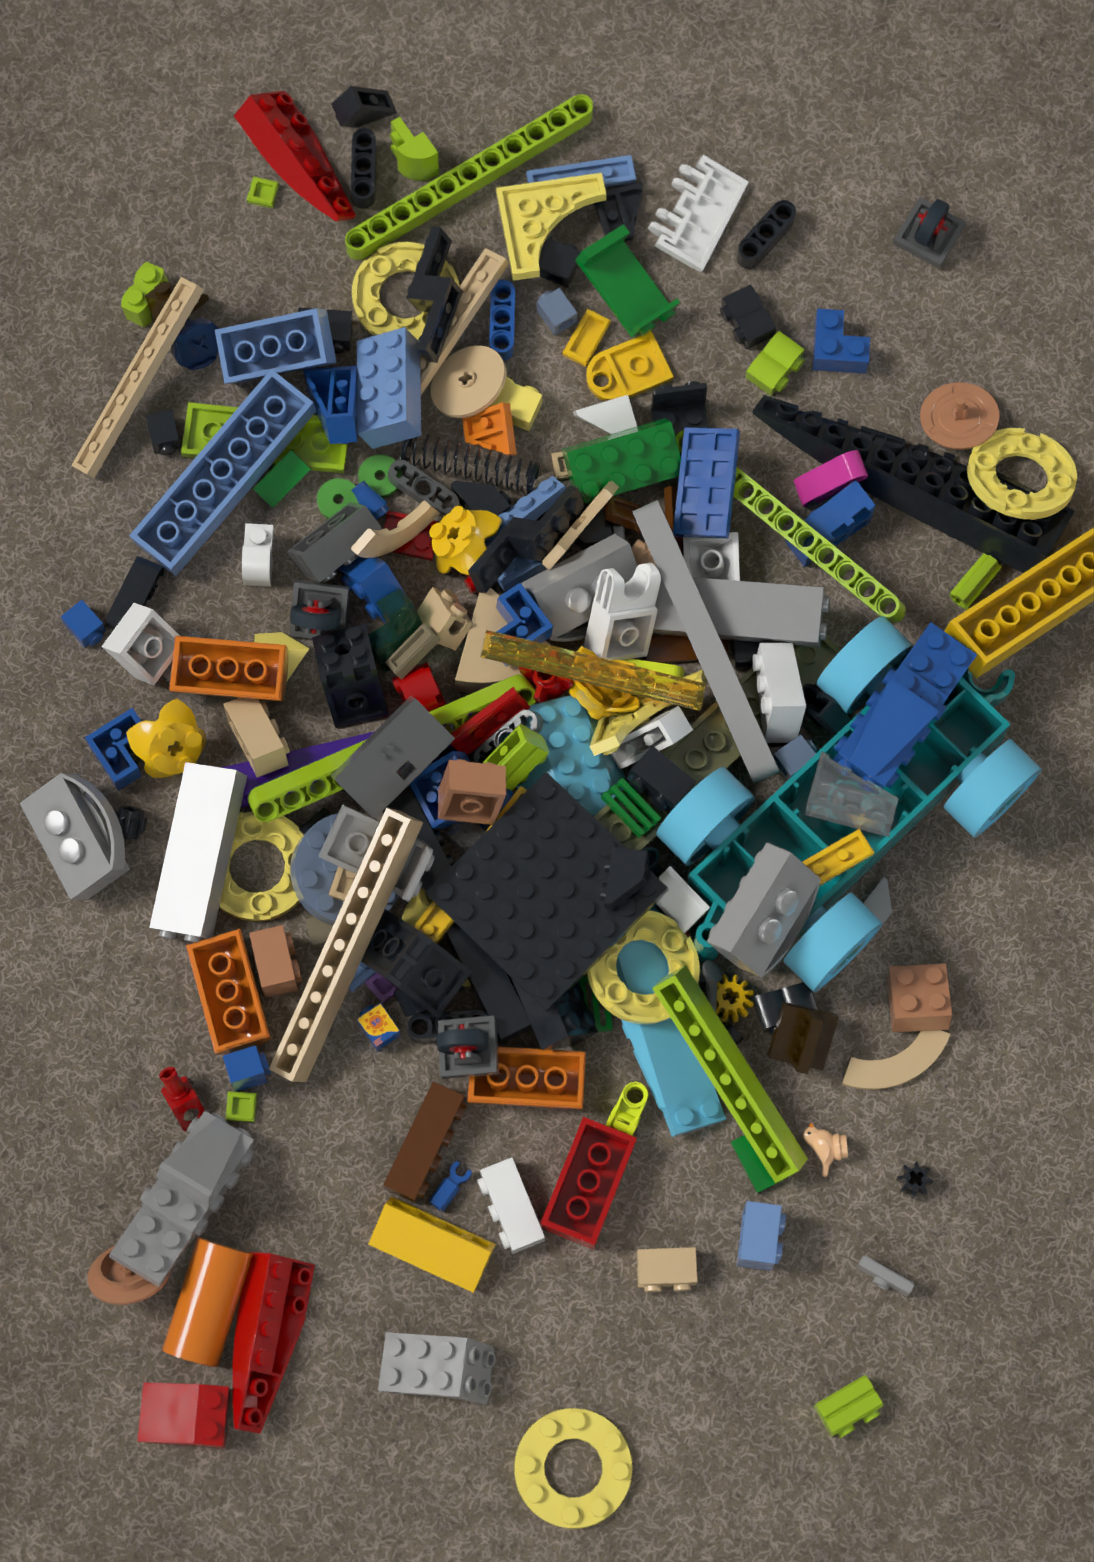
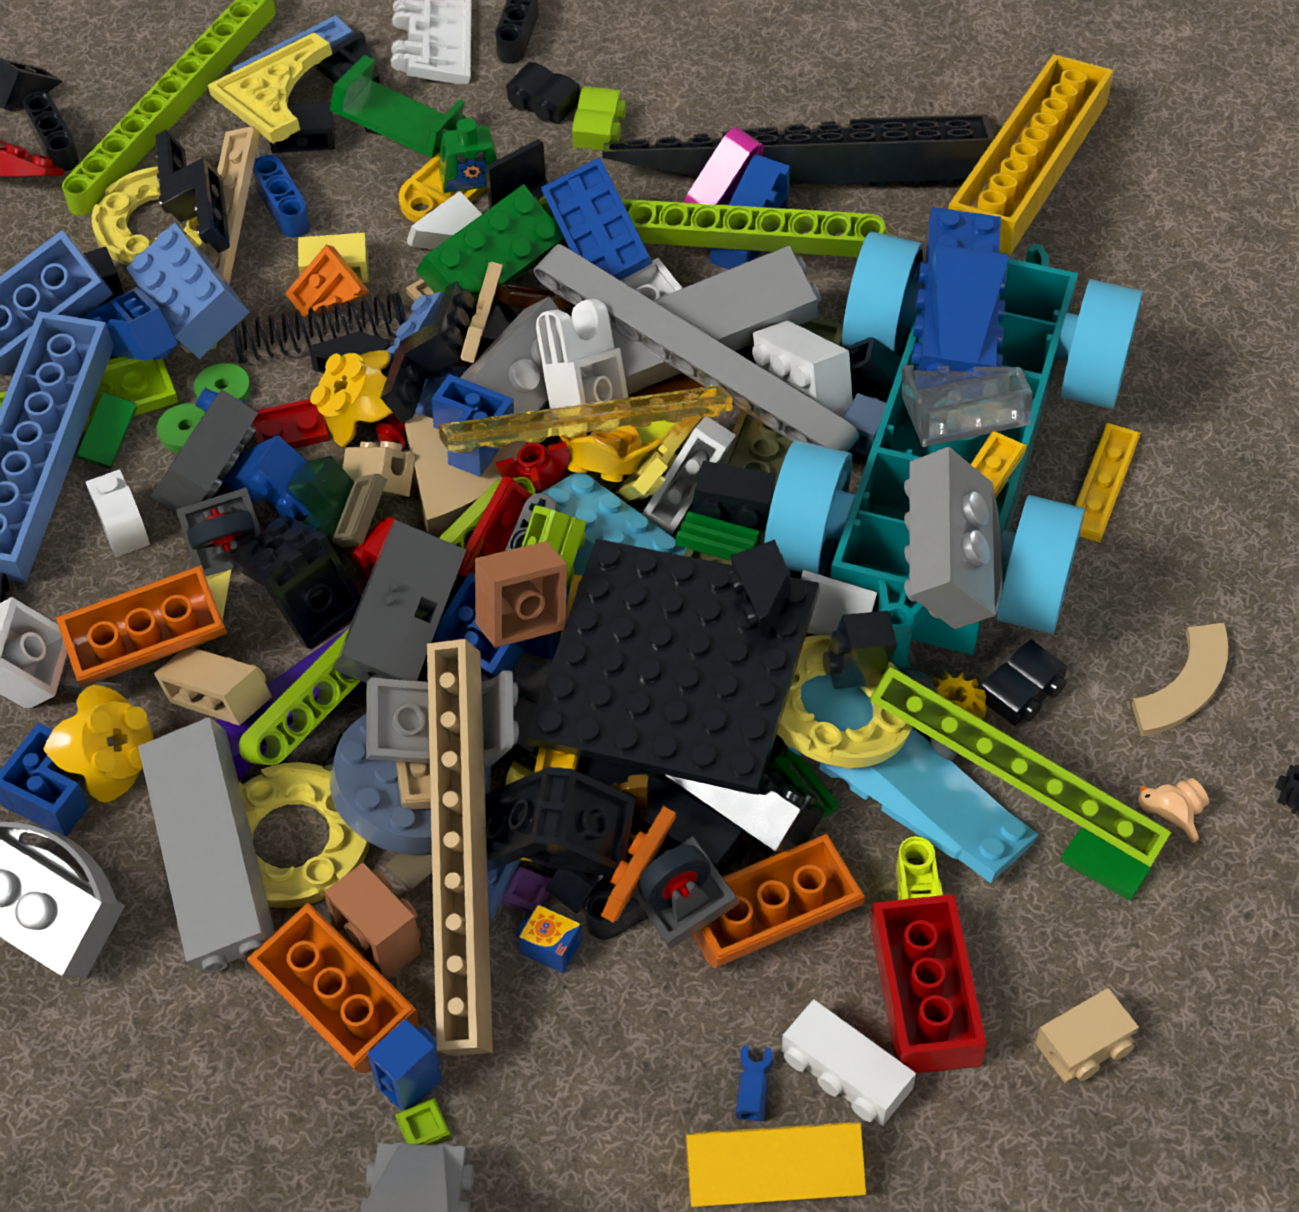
camera: 25 degrees left, 20 degrees down
black gear [115,805,148,840] -> none
red bracket [159,1067,205,1132] -> none
tan tile [351,500,440,558] -> none
reddish brown brick [383,1081,467,1204] -> none
dark grey beam [387,460,459,518] -> none
lime brick [389,117,439,181] -> none
tan piece [430,346,507,418] -> none
sand blue brick [537,288,577,336] -> none
yellow tile [562,309,611,367] -> none
medium blue brick [737,1201,786,1271] -> none
dark brown bracket [767,1002,839,1074] -> none
blue brick [812,308,870,374] -> none
nougat brick [887,964,952,1033] -> none
nougat piece [920,382,999,450] -> none
lime axle [949,553,1002,610] -> none
light yellow plate [967,428,1077,520] -> none
none -> green torso [439,118,499,194]
none -> orange plate [601,806,677,923]
none -> pearl gold tile [611,775,648,808]
none -> black brick [823,611,898,689]
none -> yellow tile [1075,423,1141,543]

